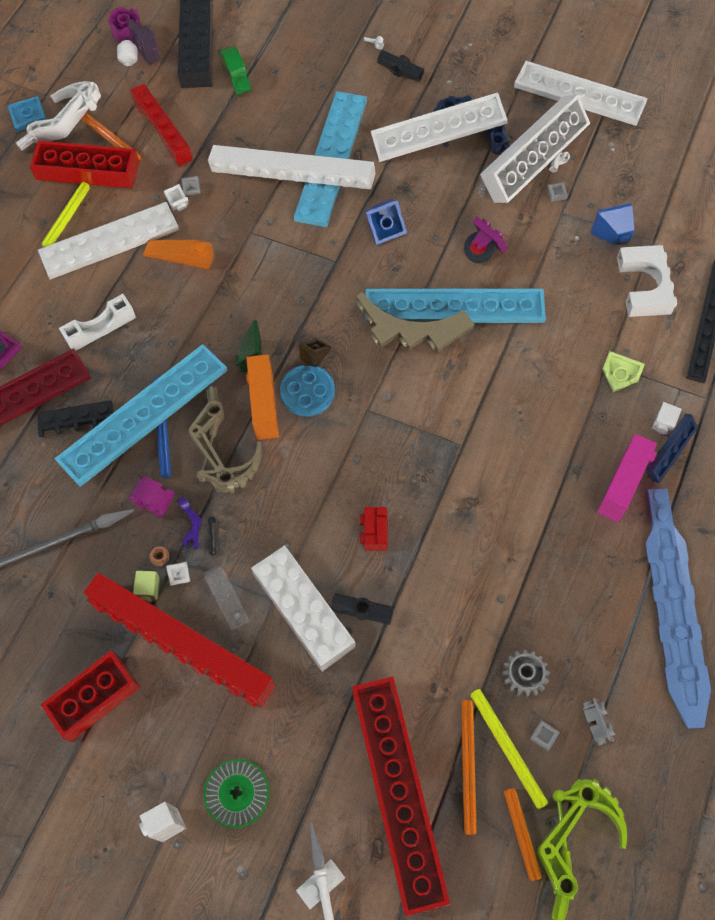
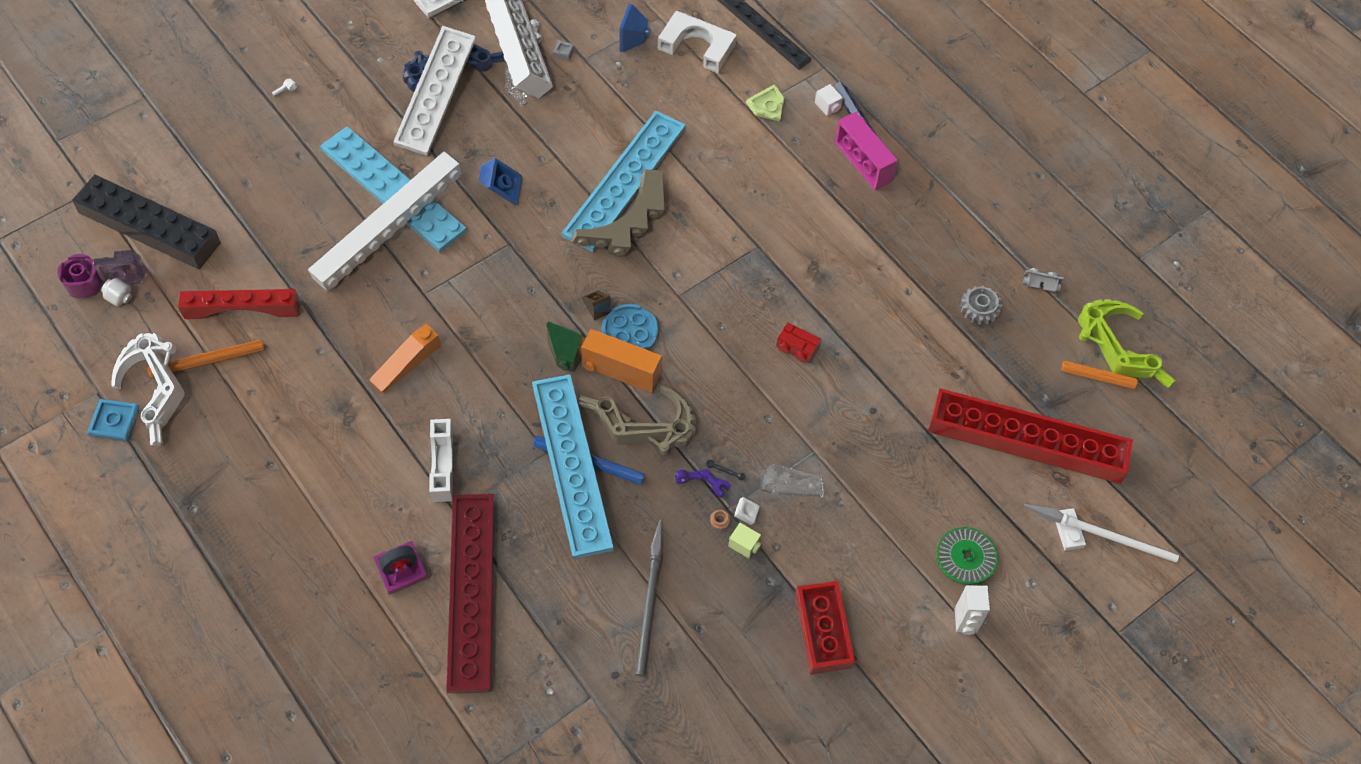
camera: 65 degrees left, 5 degrees down
red brick [30,141,140,189] -> none
black hinge [37,400,114,438] -> none
white plate [38,202,179,280] -> none
neon yellow axle [42,182,90,248] -> none
red brick [83,572,275,708] -> none
magenta brick [128,476,175,518] -> none
white bracket [164,184,189,211] -> none
light grey tile [181,176,201,196] -> none
green arch [218,45,252,95] -> none
white brick [251,545,356,672] -> none
black piece [331,593,394,625] -> none
black piece [377,50,424,82] -> none
orange axle [461,700,477,835] -> none
plate [464,217,508,263] -> none
neon yellow axle [471,689,548,809] -> none
light grey tile [530,720,560,751] -> none
medium blue plate [645,489,711,729] -> none

